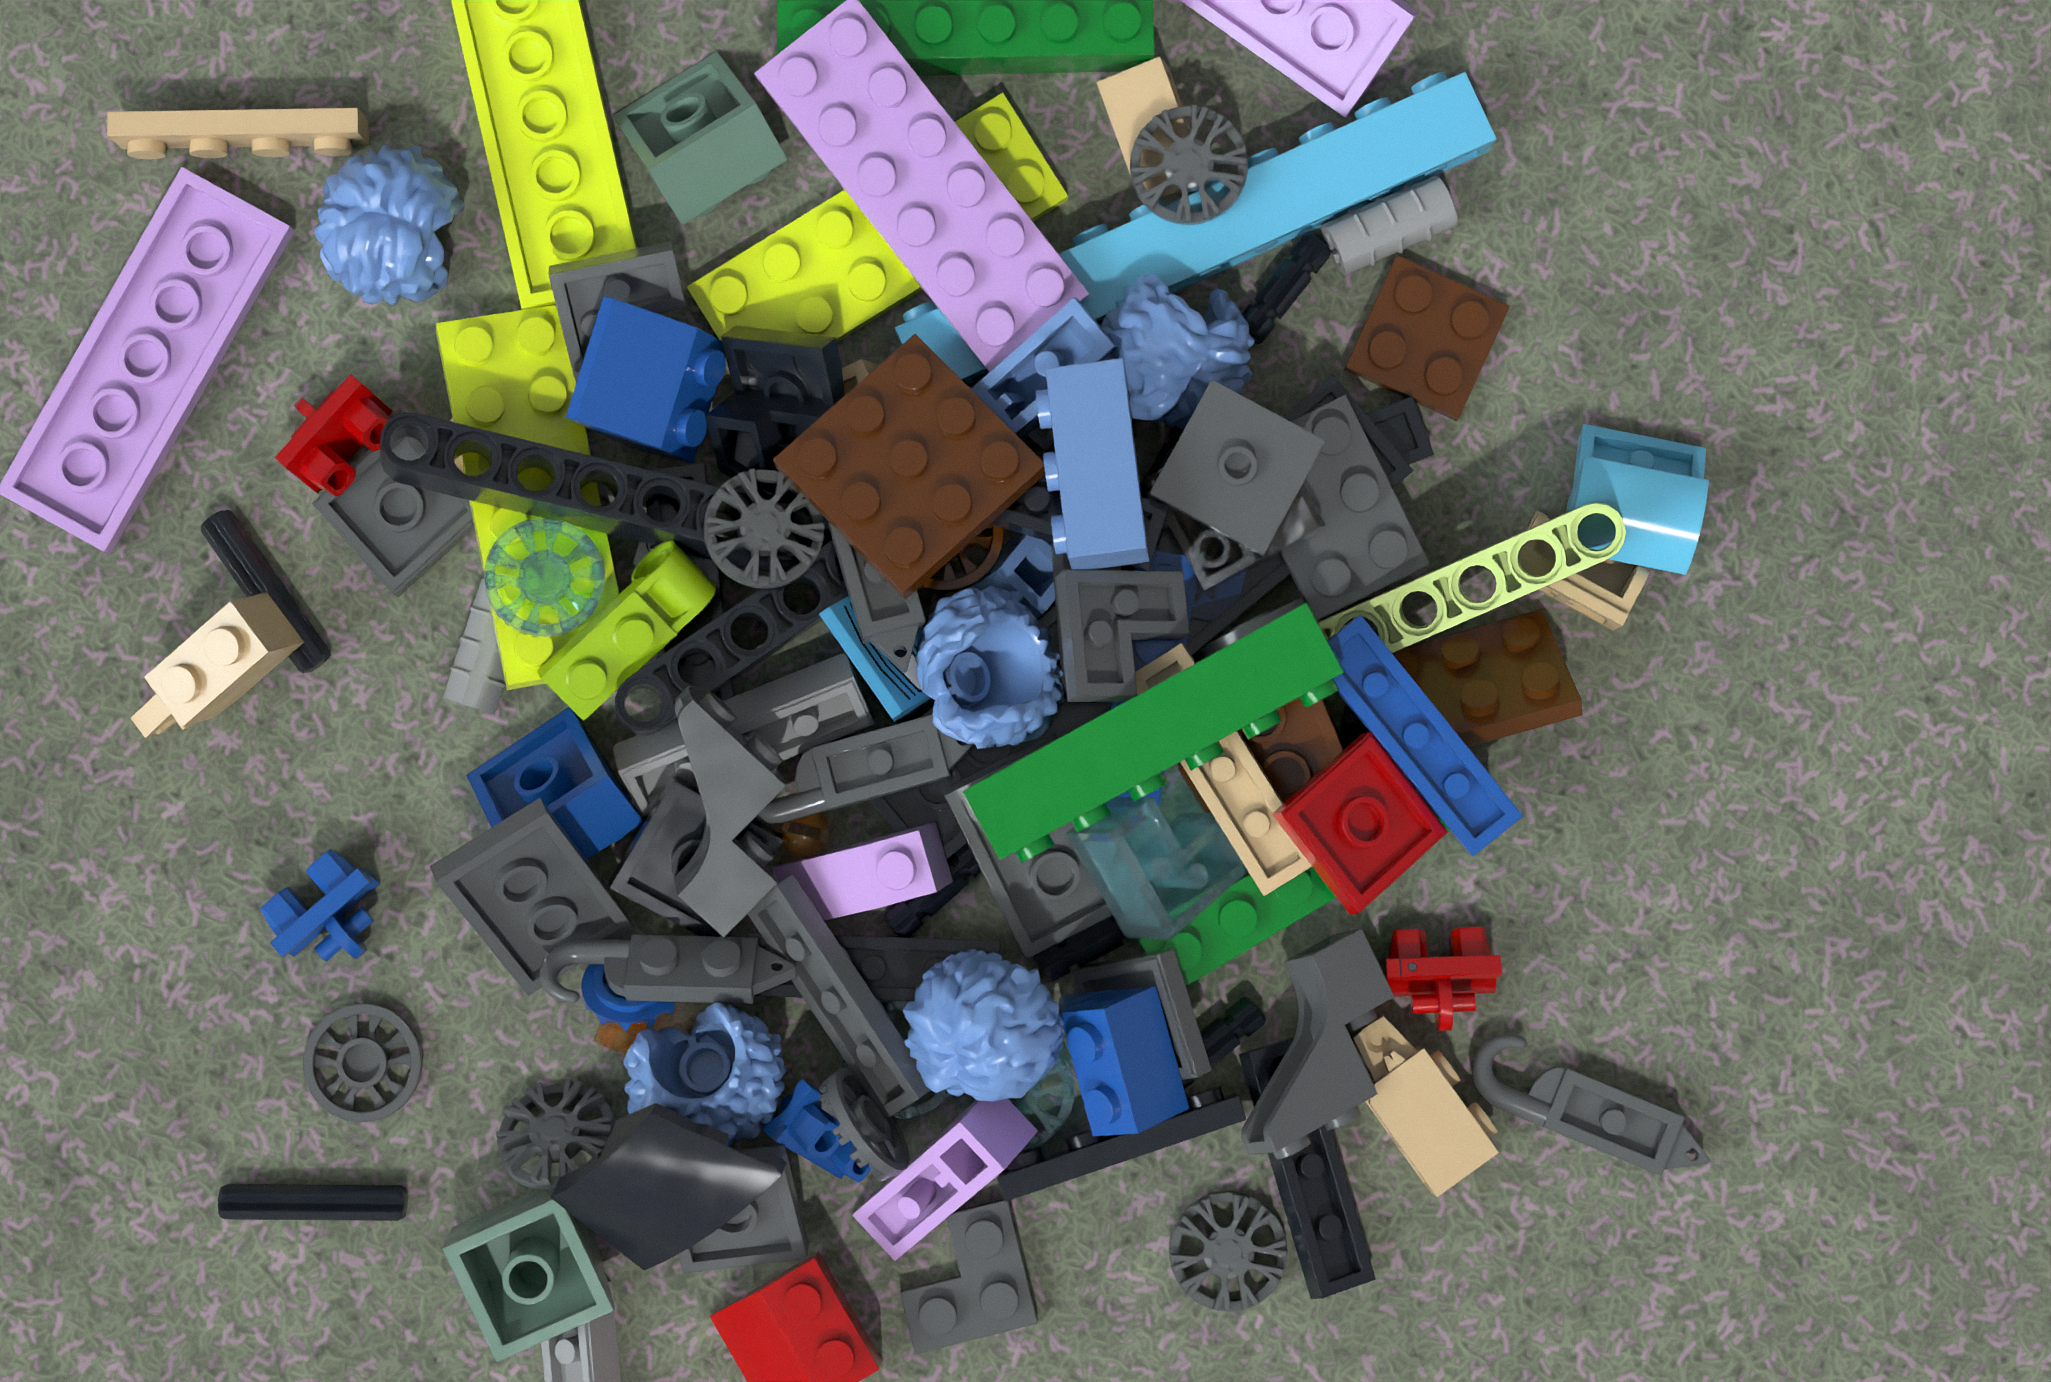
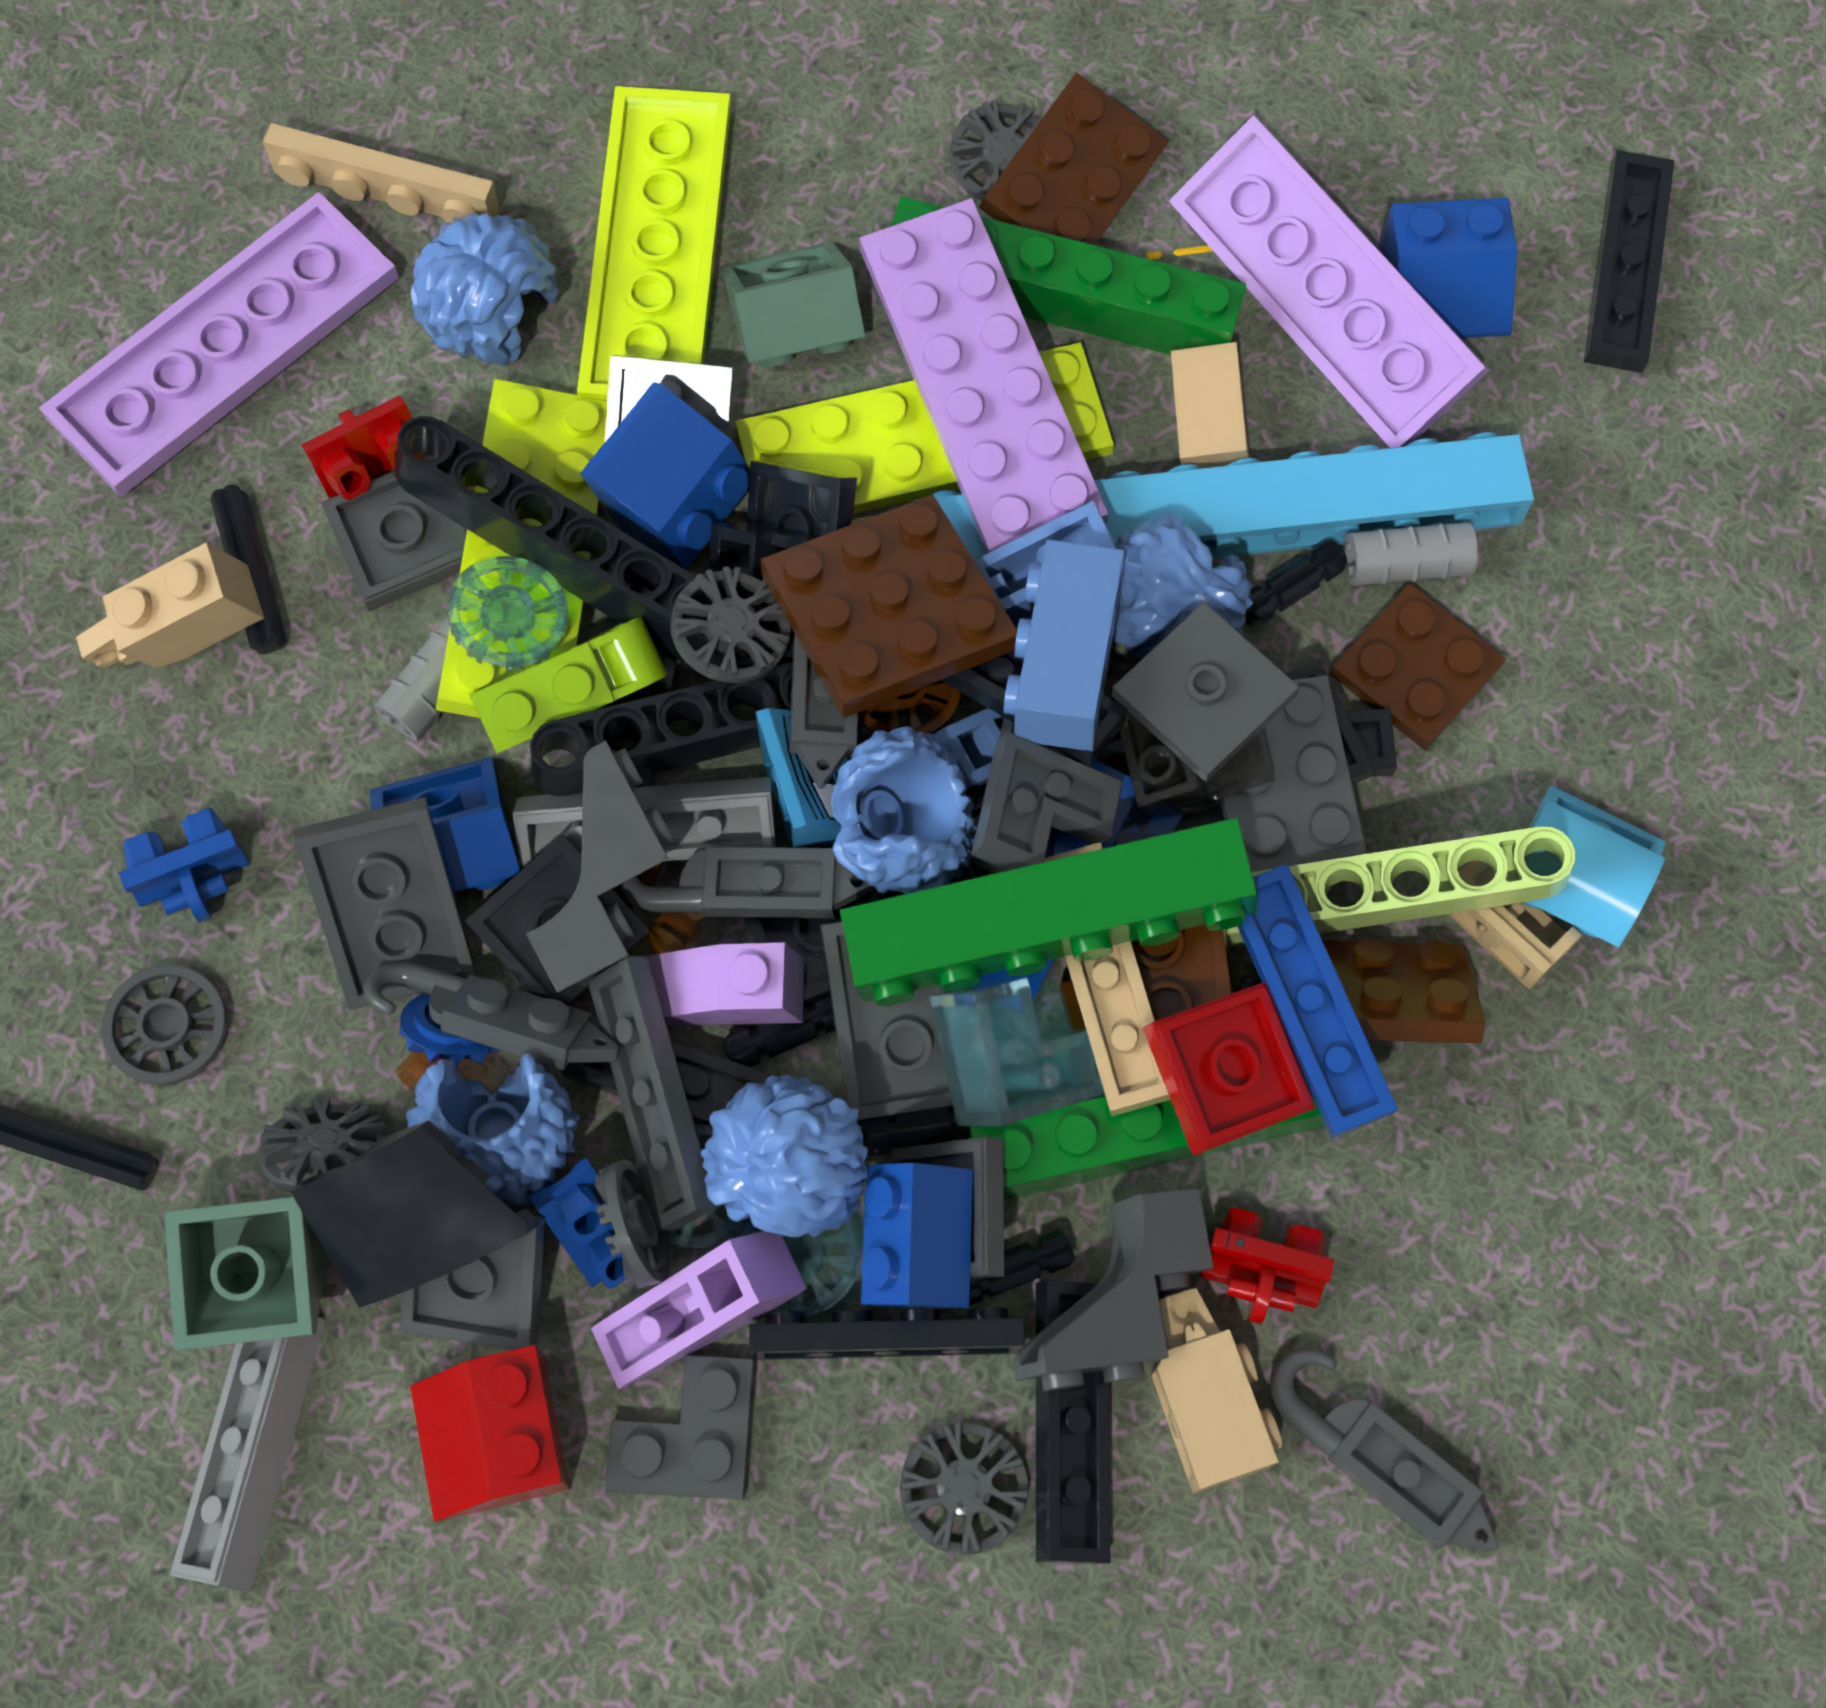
camera: 15 degrees right, 15 degrees down
dark grey wheel [1130,105,1248,225] -> none

